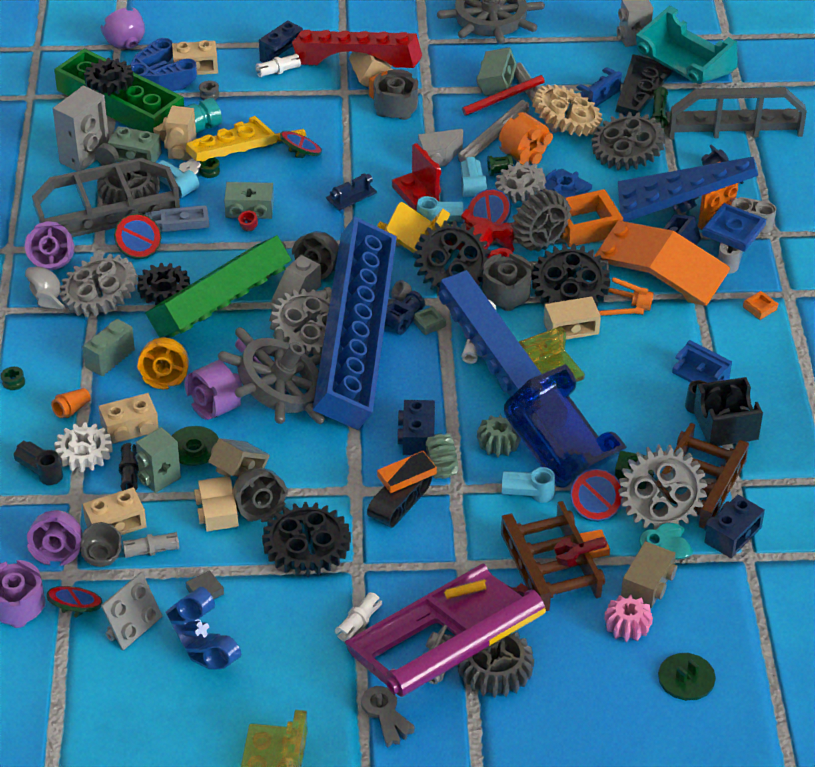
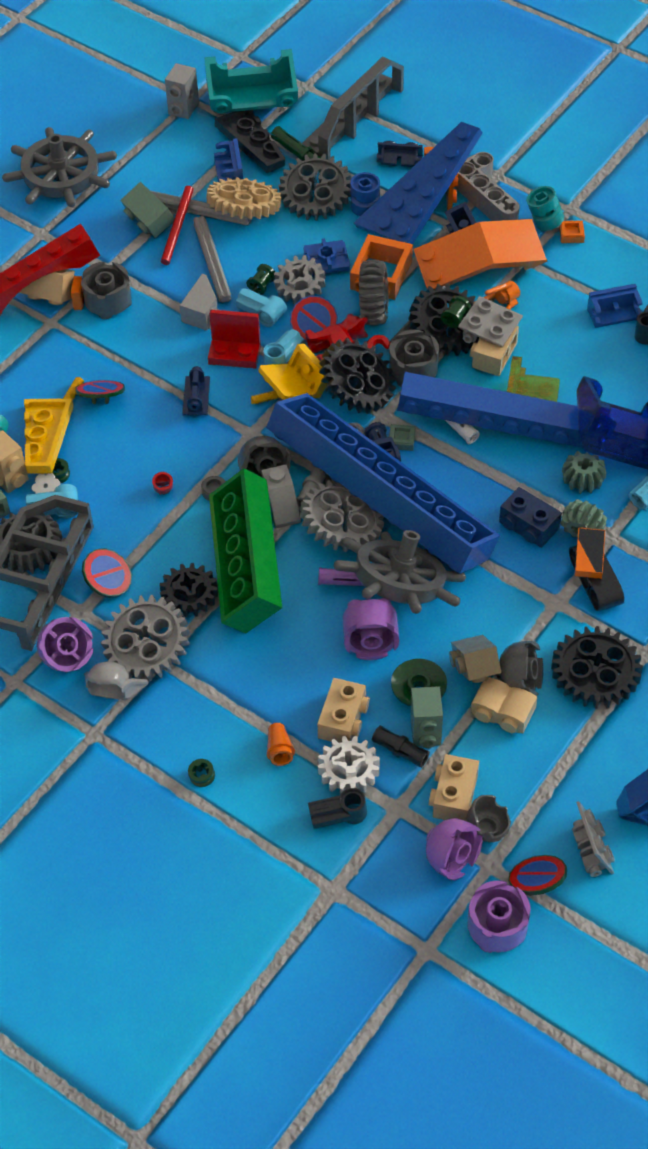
camera: 50 degrees left, 10 degrees up
sand green brick [82,319,135,376] -> none
light grey pin [123,532,179,558] -> none
light orange cylinder [137,337,189,390] -> none
sand blue hinge [144,205,209,232] -> none
dark grey tile [186,570,224,599] -> none
sand green brick [224,182,274,219] -> none
orange brick [499,112,553,165] -> none
blue tile [702,203,767,252] -> none
none -> blue wheel [350,172,380,216]
none -> dark green bush [441,296,471,328]
none -> light grey hinge [458,296,523,347]
none -> teal wheel [526,186,565,231]

